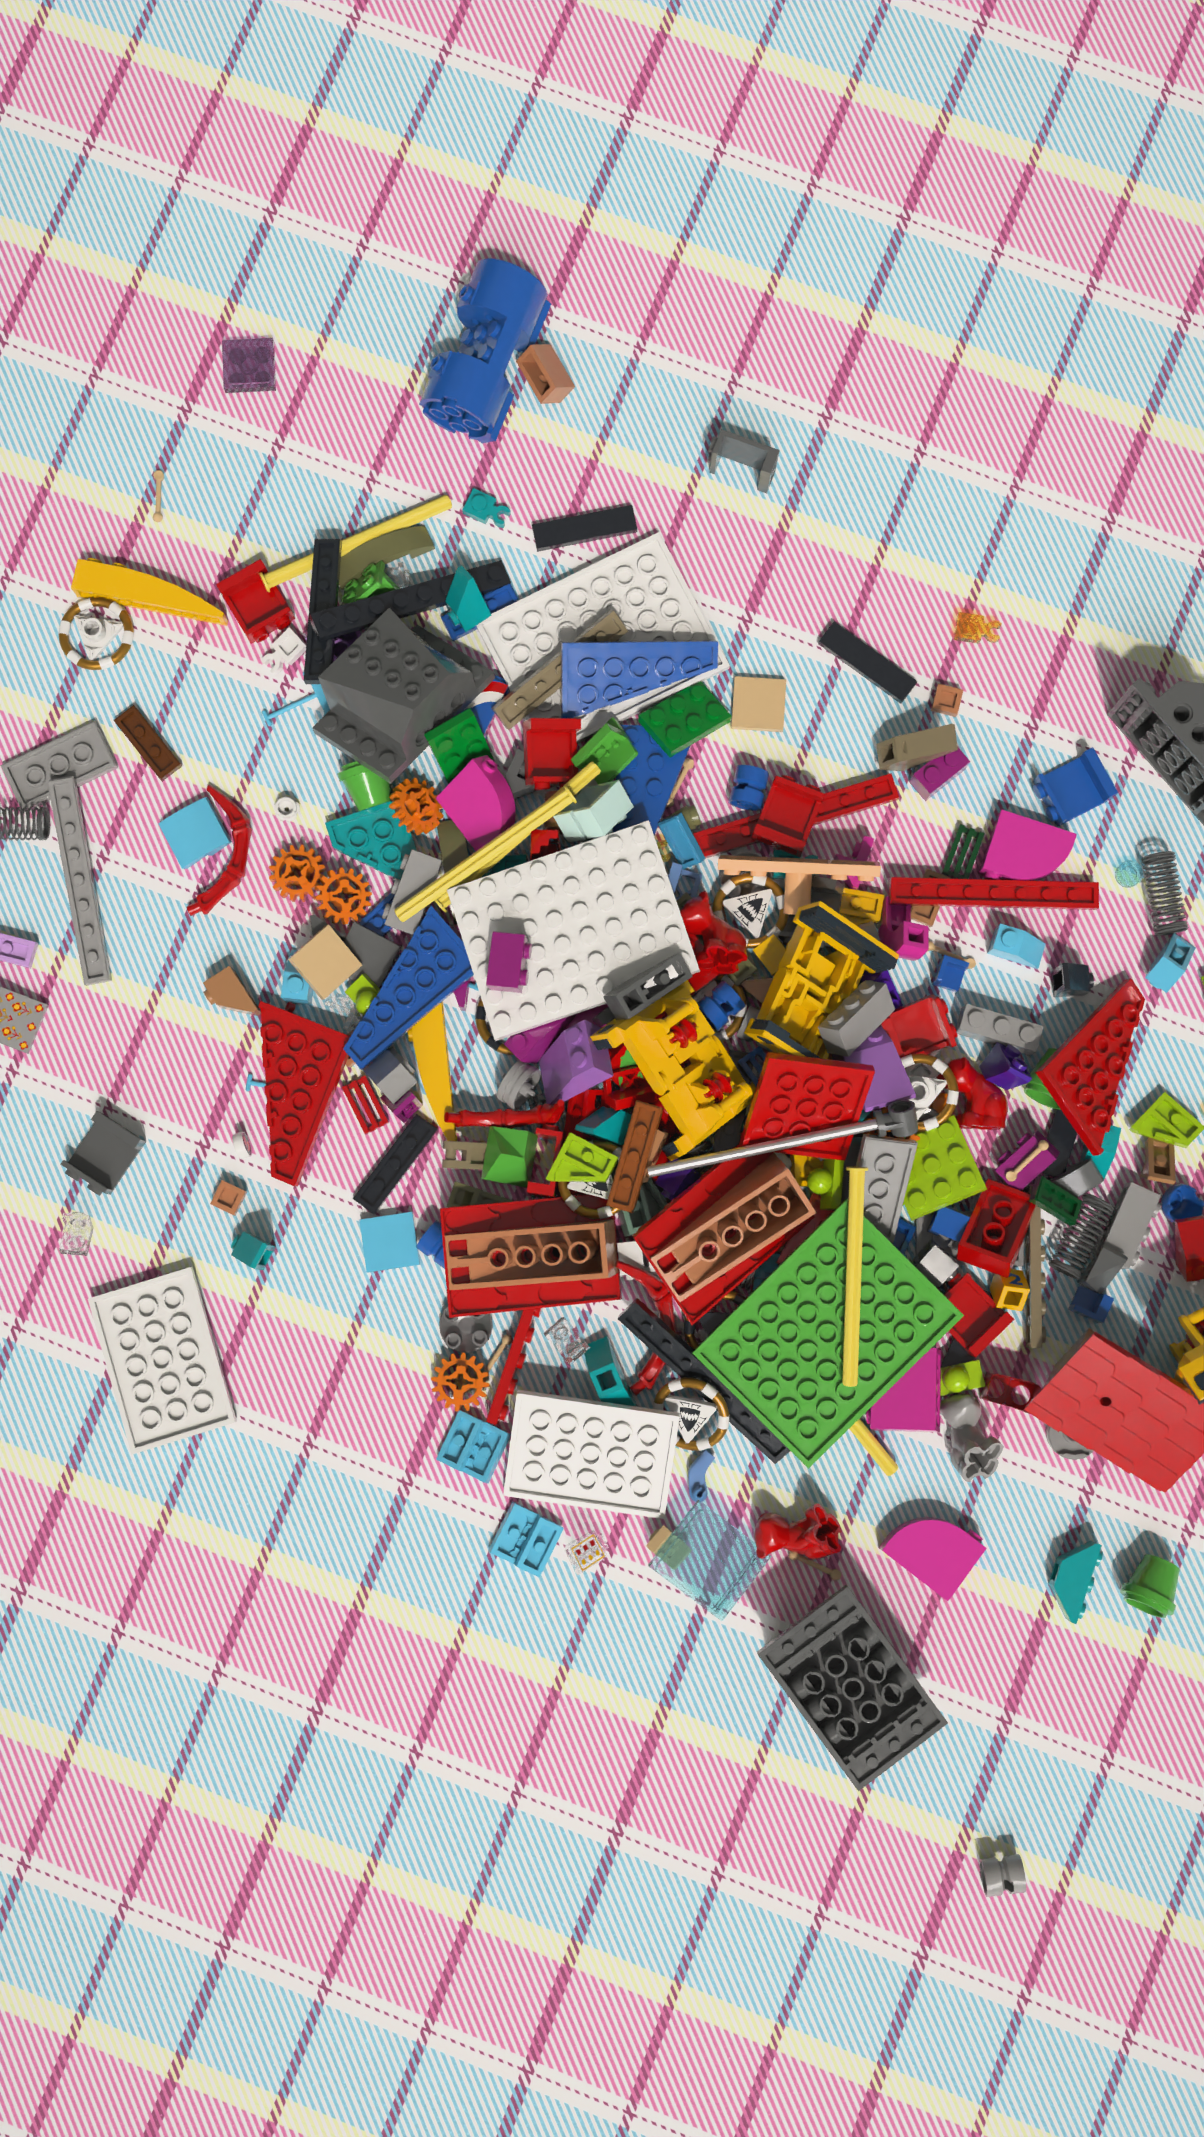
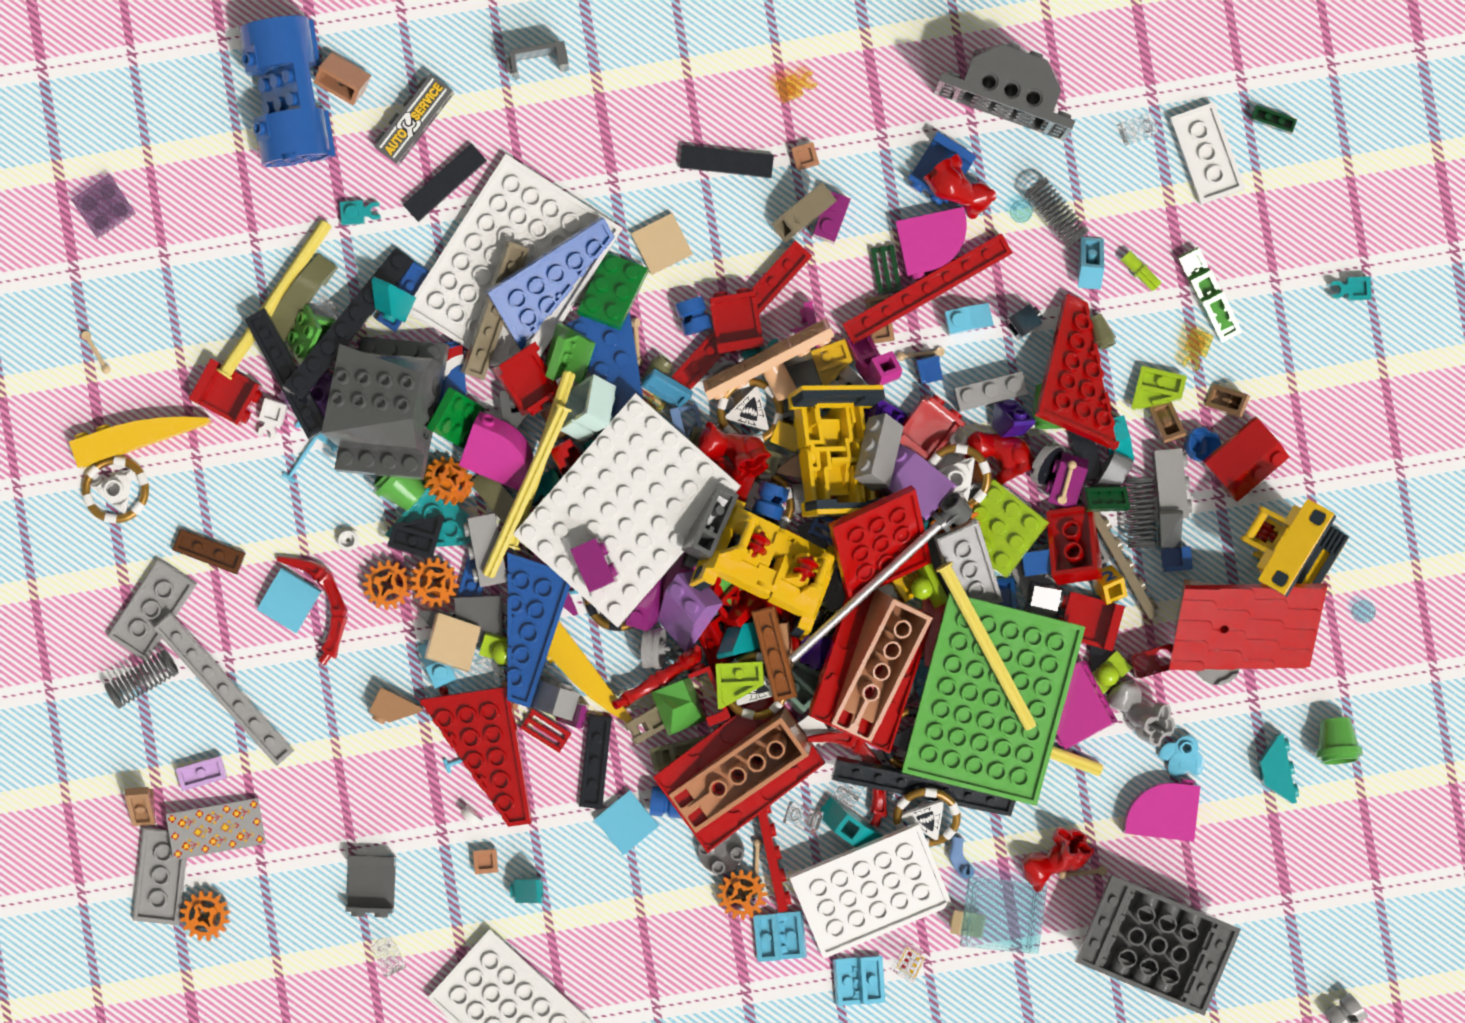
camera: 35 degrees left, 5 degrees up
none -> brick [375,74,455,167]
none -> black wing [387,515,445,560]
none -> clear bracket [833,782,865,807]
none -> red animal [923,154,997,219]
none -> tile [1030,442,1066,486]
none -> olive cone [1090,314,1116,350]
none -> medium azure plate [1158,735,1204,778]

